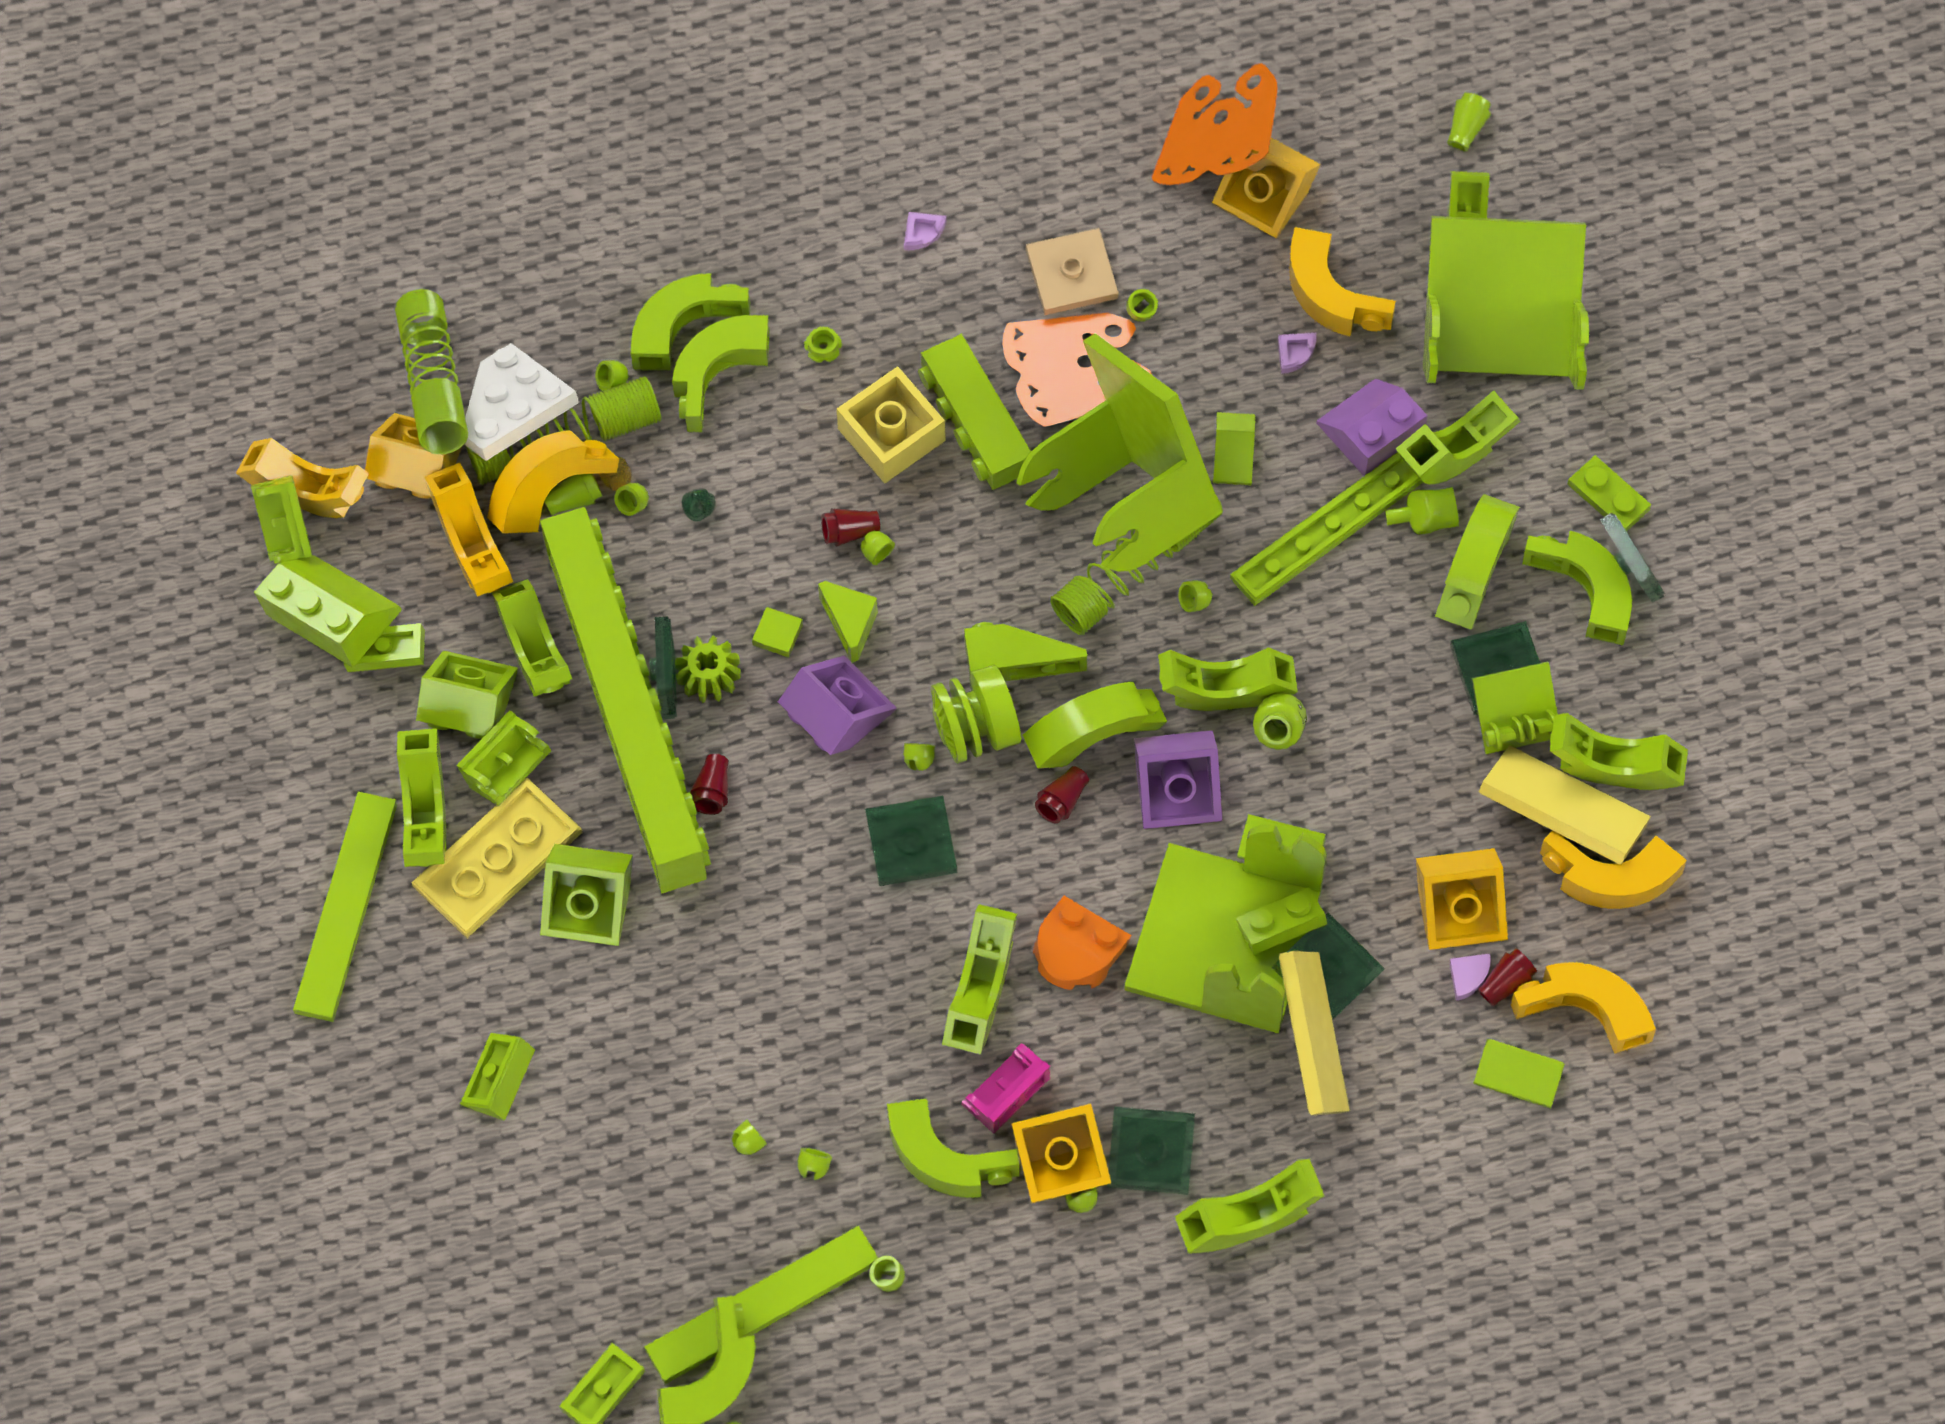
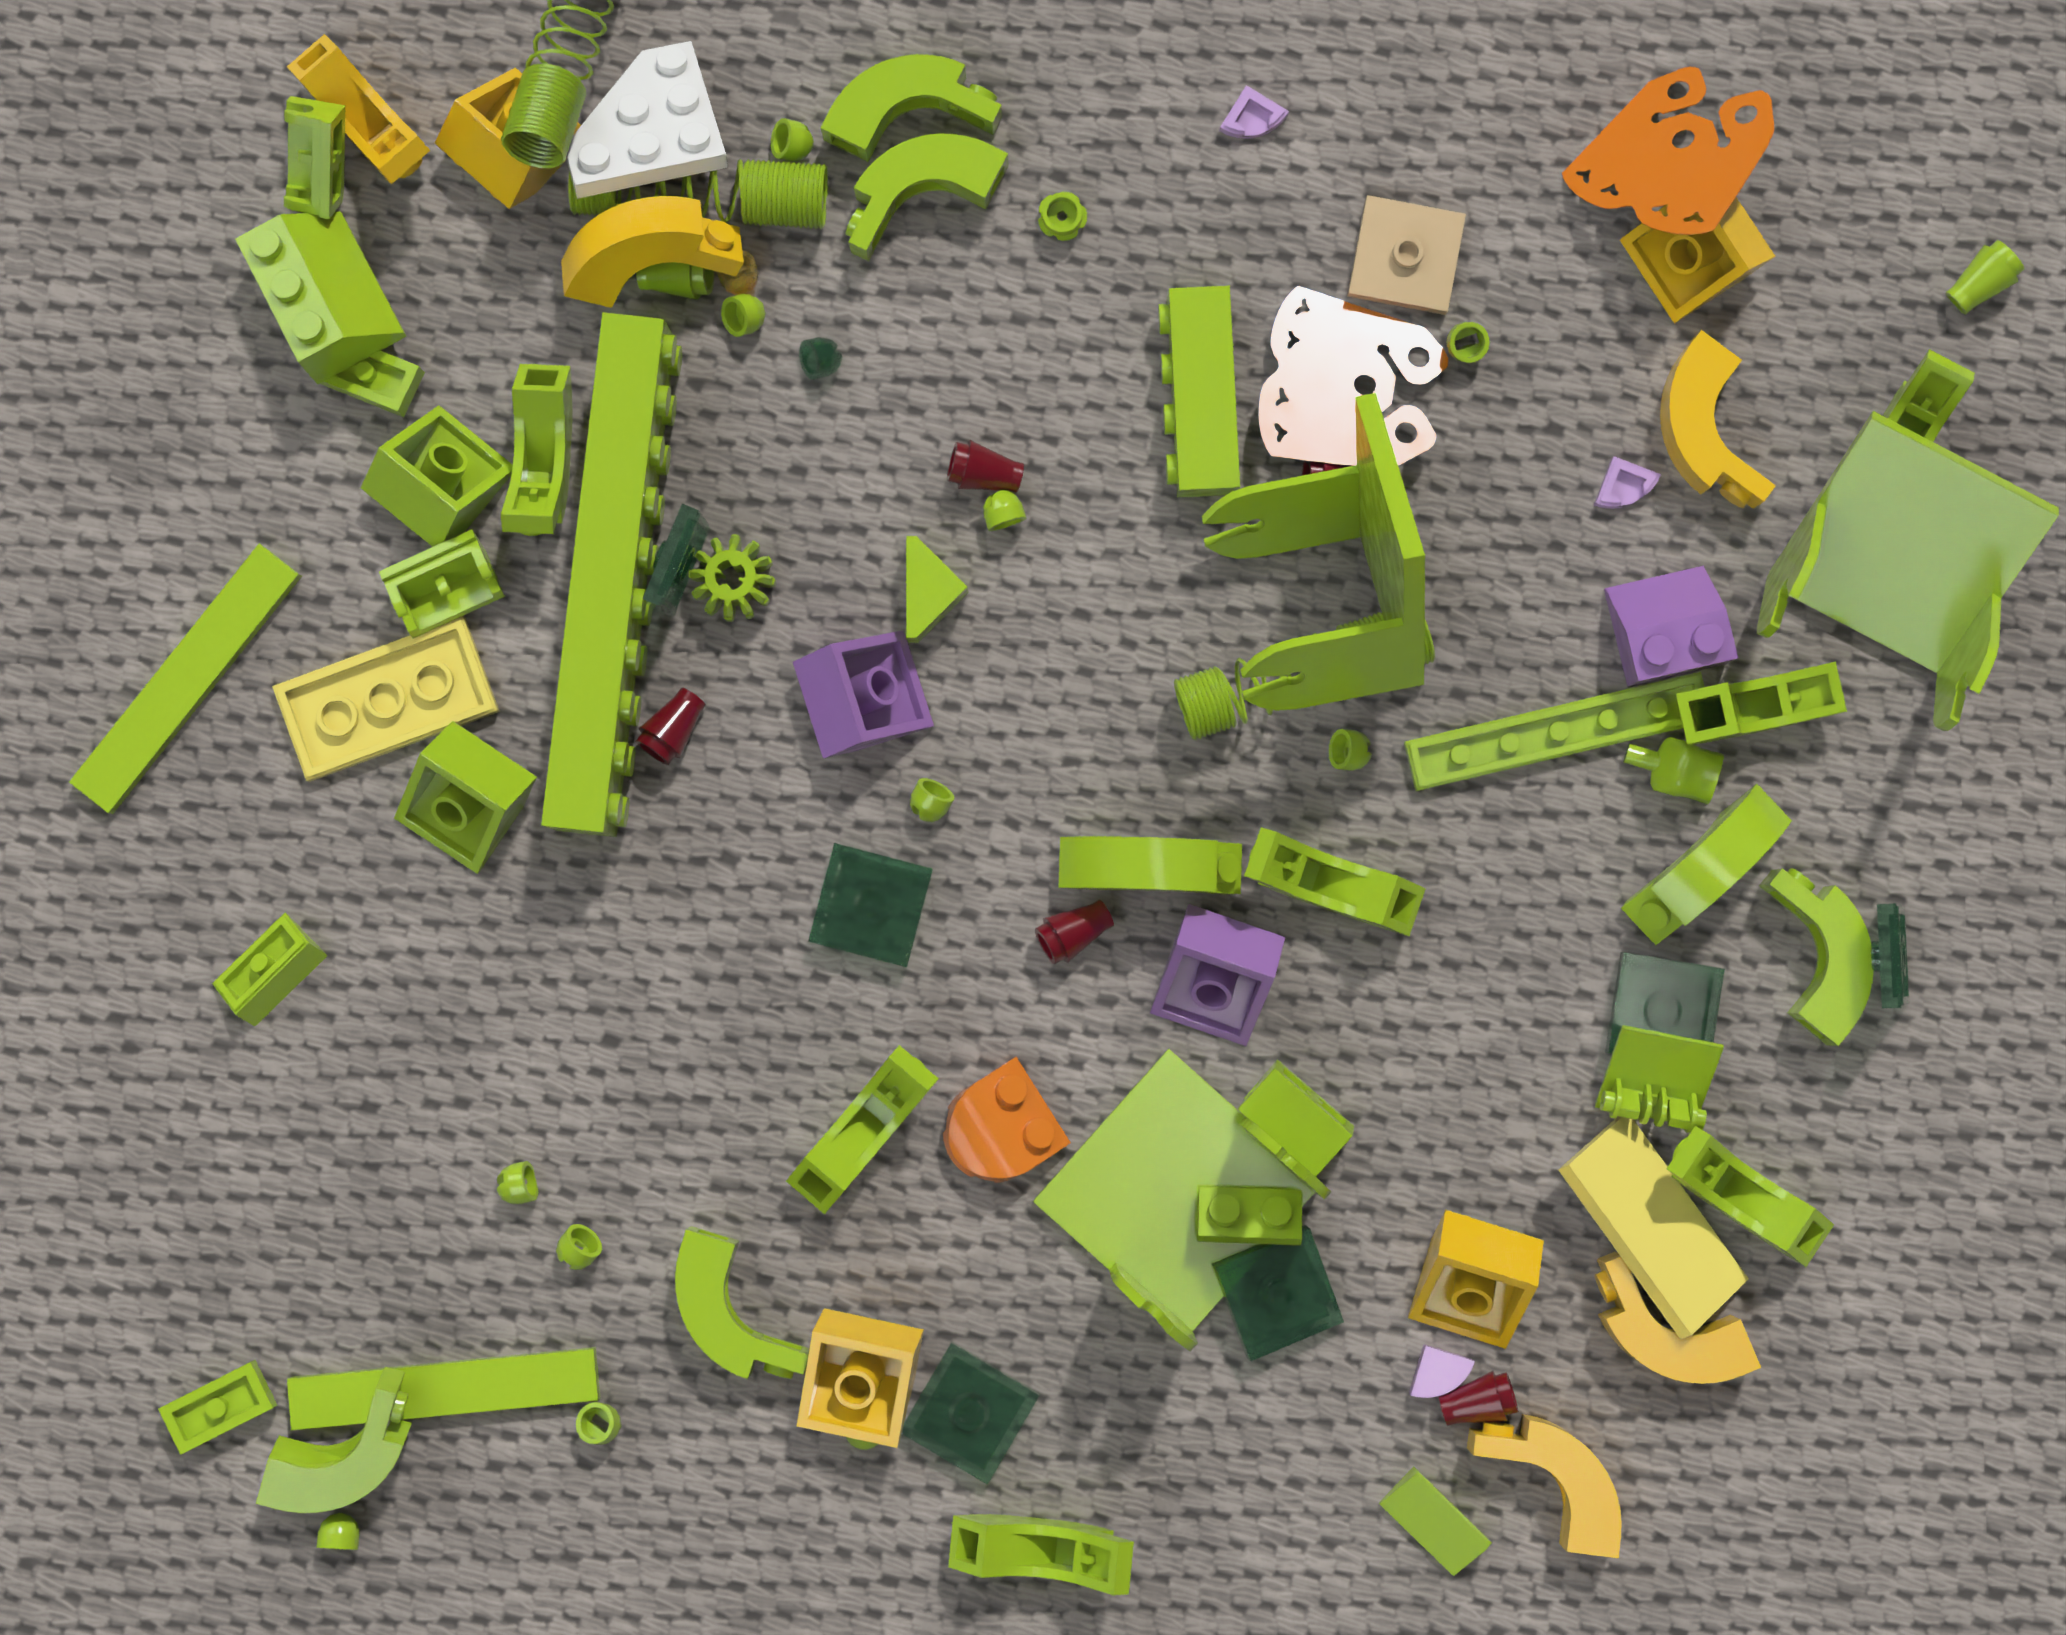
camera: 25 degrees right, 20 degrees up
lime arch [397,728,447,867] -> none
yellow arch [424,463,513,597] -> none
lime tile [752,607,803,658] -> none
light yellow brick [837,366,946,484] -> none
lime wheel [930,664,1022,764] -> none
dark pink hinge [962,1043,1050,1134] -> none
lime slope [964,622,1087,681] -> none
lime slope [1213,412,1255,485] -> none
lime head [1253,693,1307,750] -> none
light yellow tile [1279,951,1350,1115] -> none
lime plate [1567,455,1651,534] -> none

